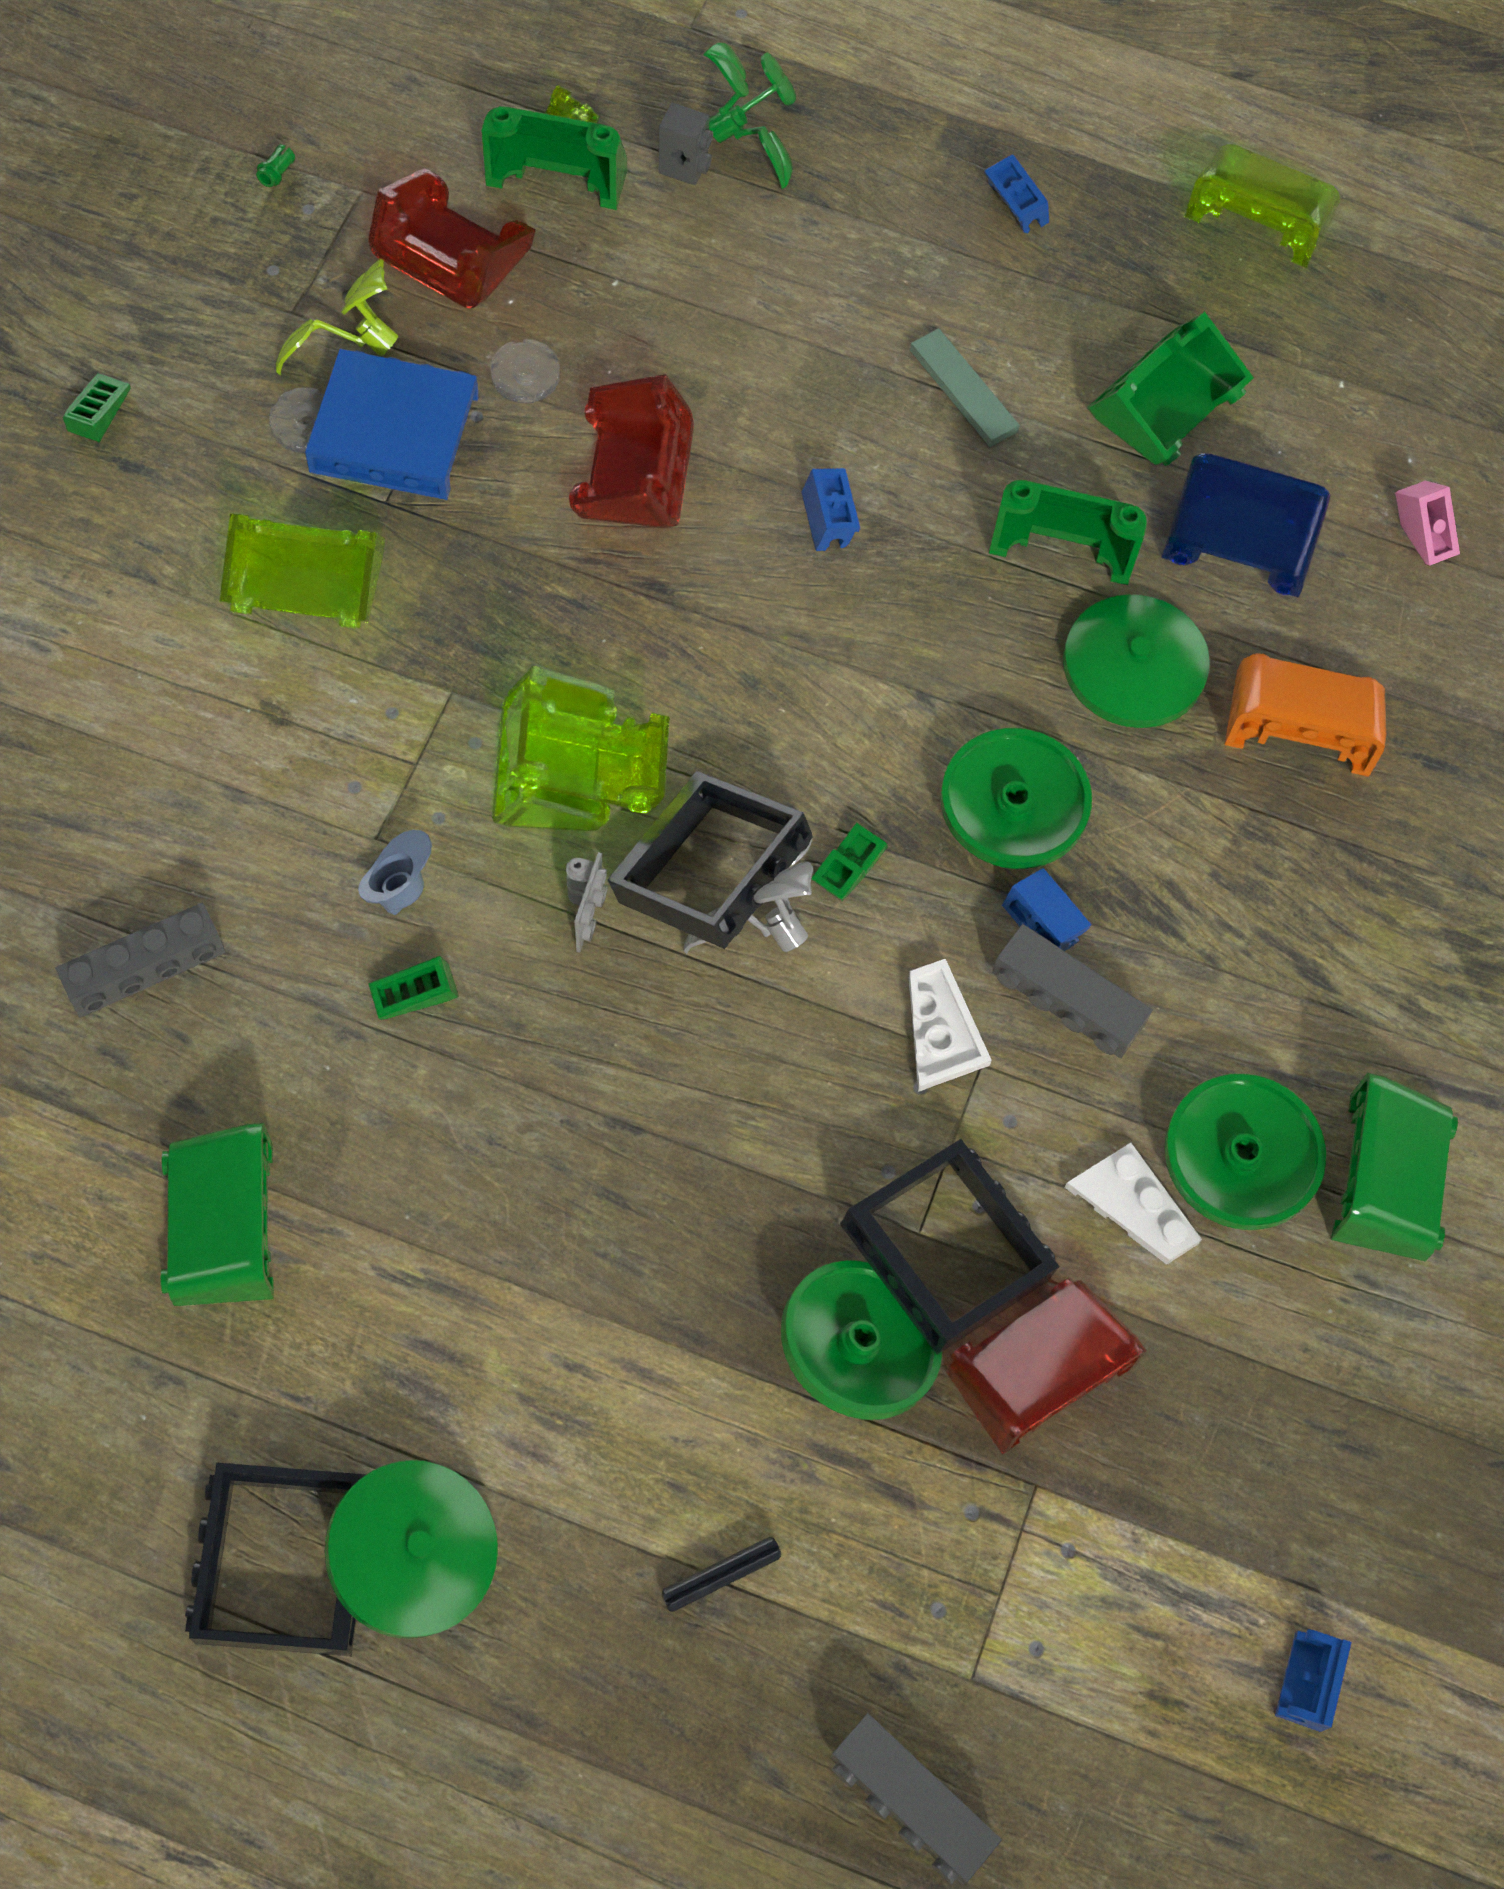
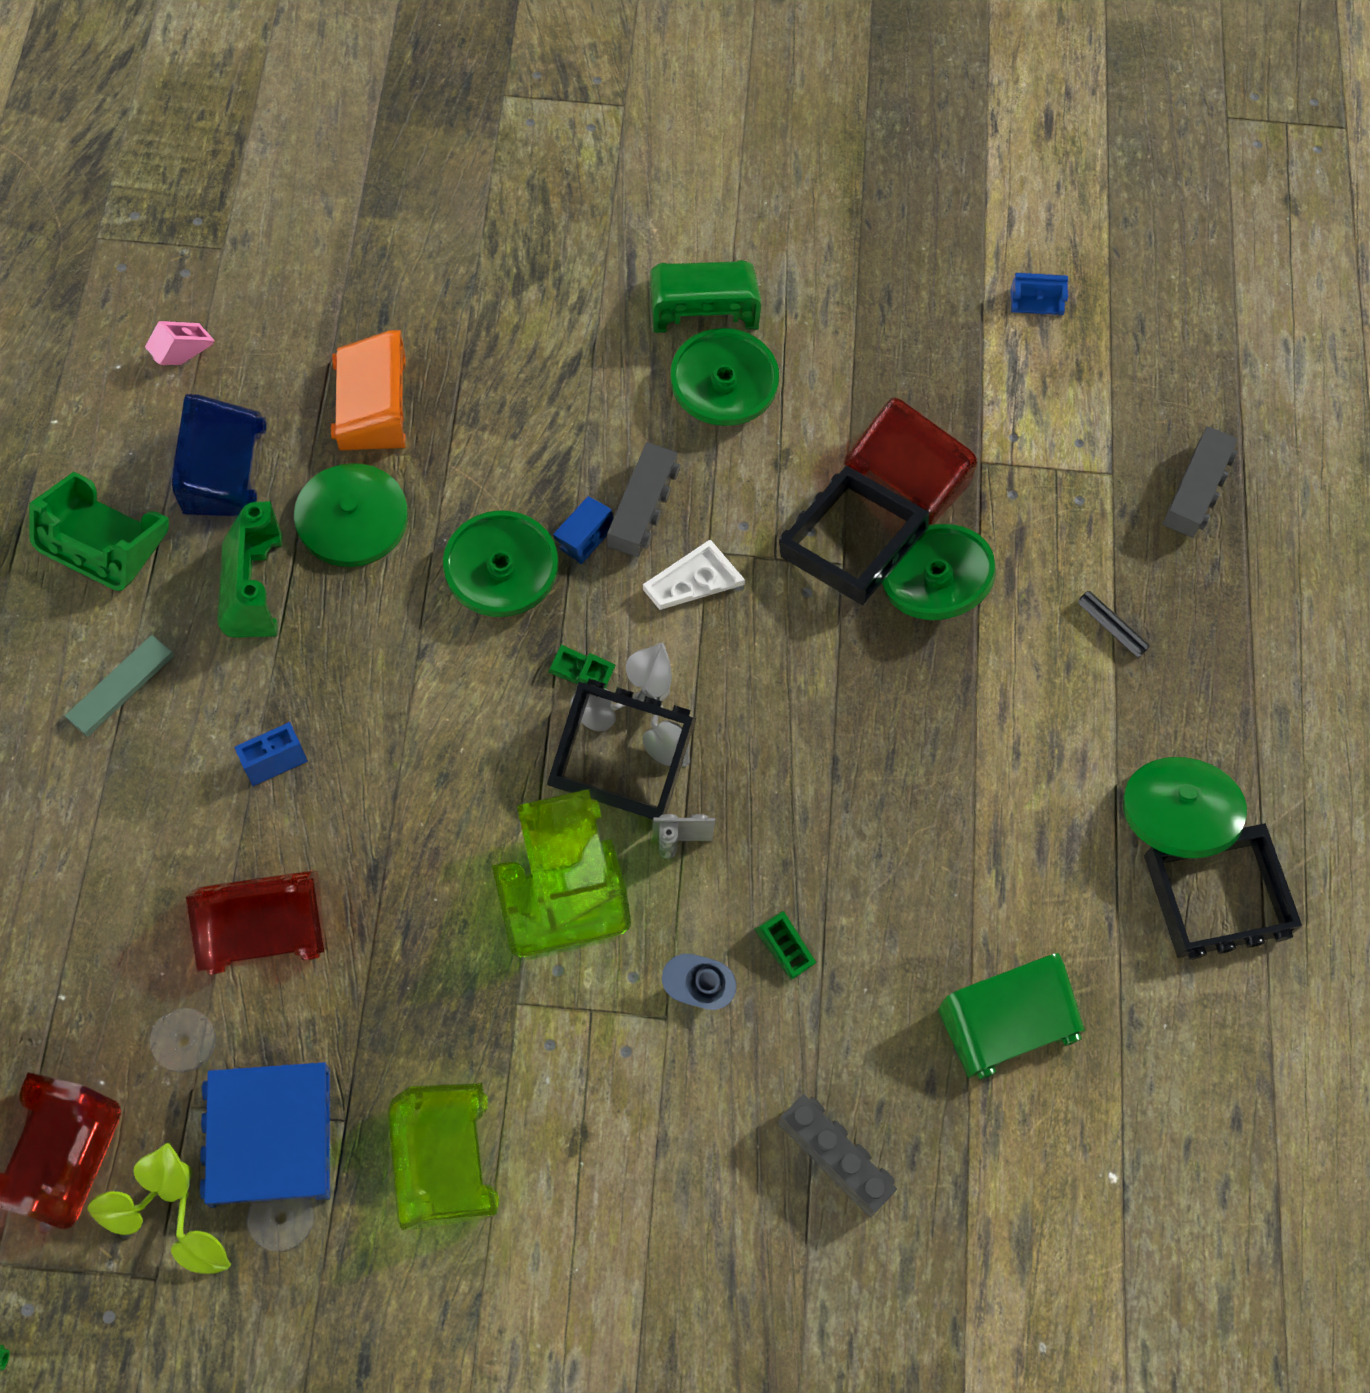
camera: 105 degrees left, 0 degrees up
white wing [1064,1143,1202,1264] -> none

